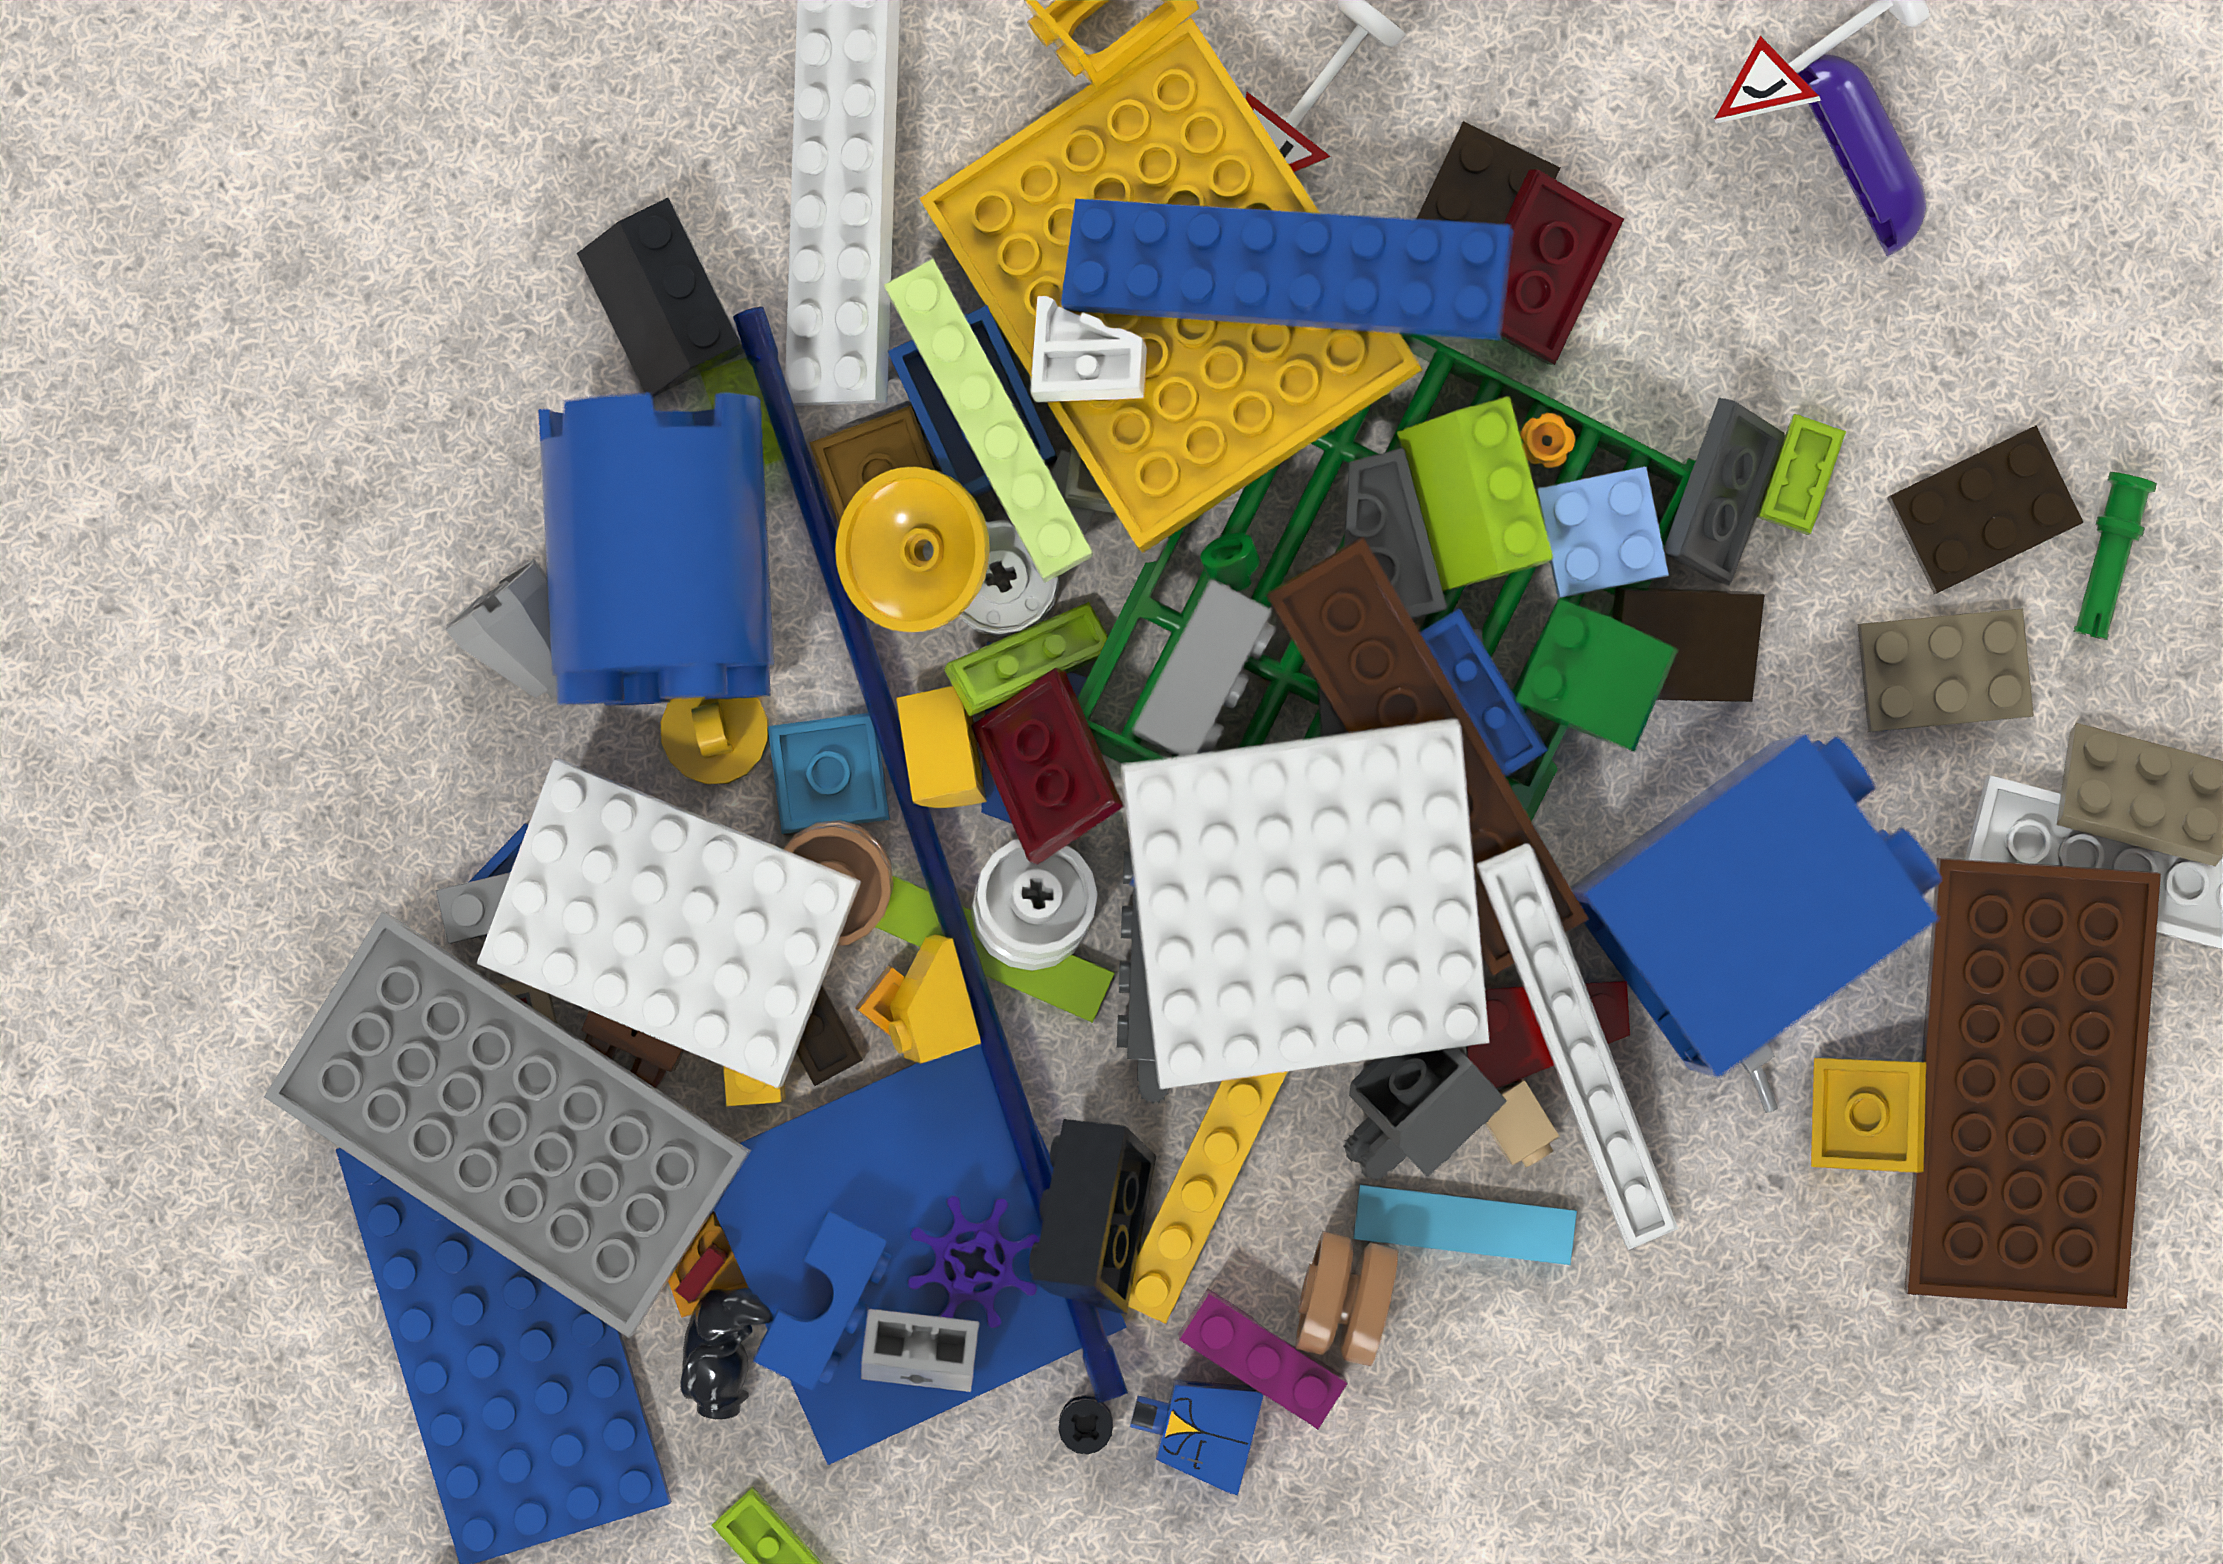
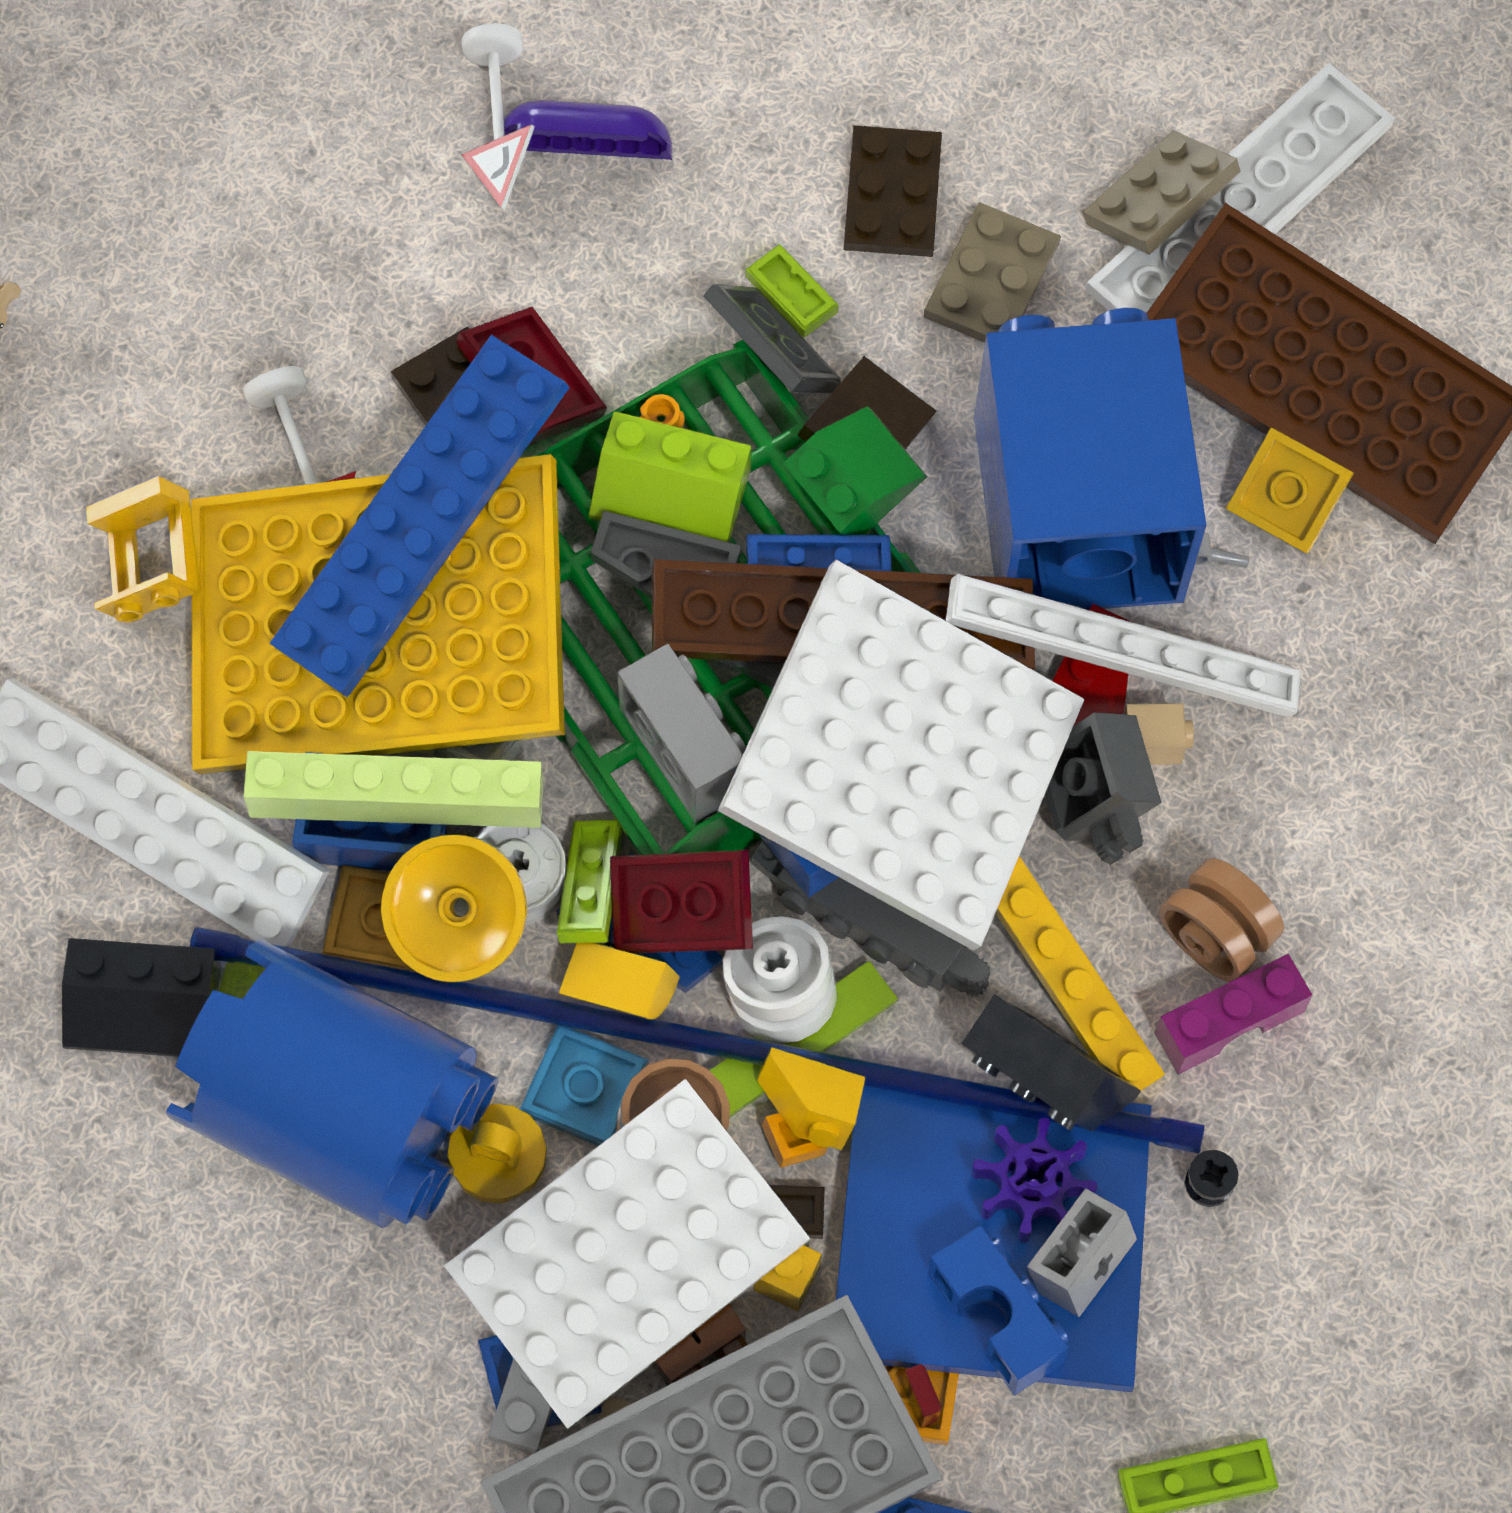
camera: 65 degrees left, 20 degrees down
light grey cone [446,559,557,699] -> none
black animal [680,1288,773,1419] -> none
white wing [1030,296,1147,402] -> none
blue torso [1130,1380,1264,1495] -> none
green tile [1200,533,1260,592] -> none
medium azure tile [1353,1184,1577,1265] -> none
light blue plate [1536,467,1669,599] -> none
green pin [2073,472,2157,640] -> none

